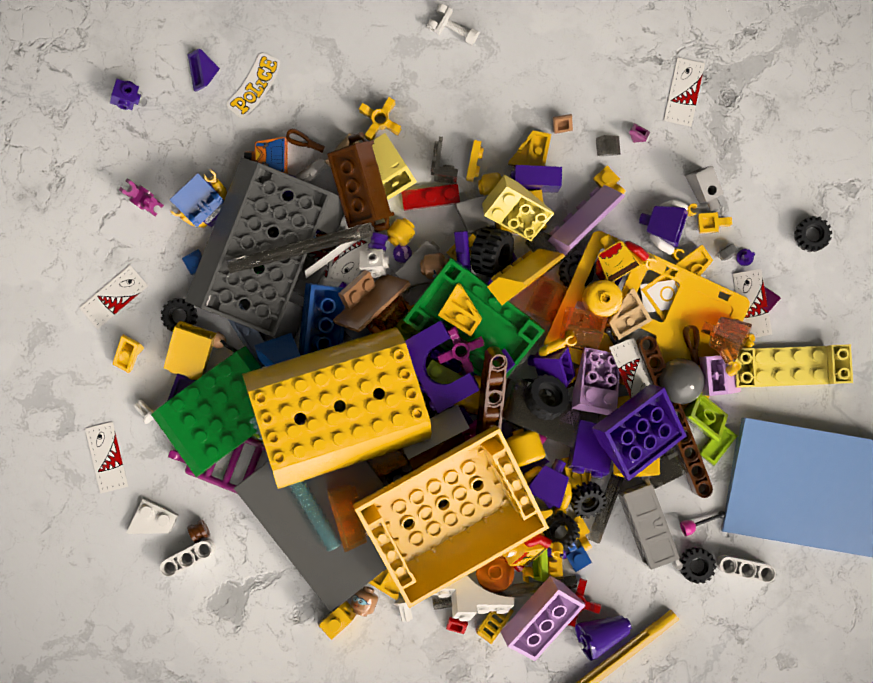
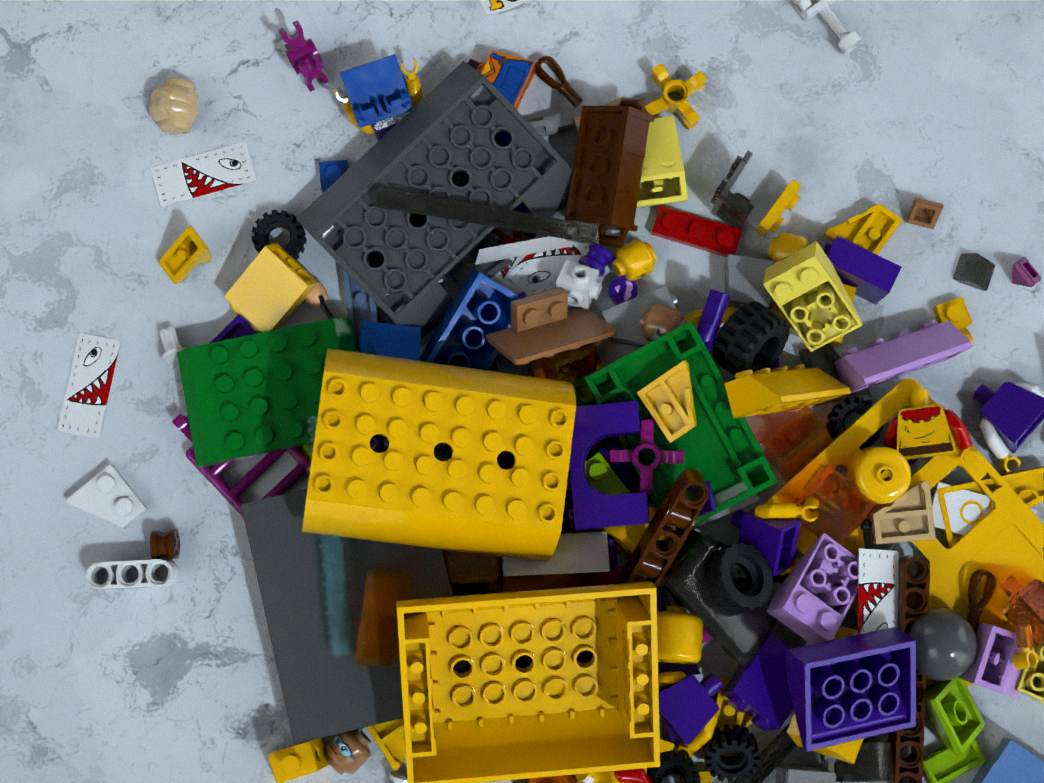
camera: 25 degrees right, 5 degrees down
none -> tan hair [149,78,199,134]

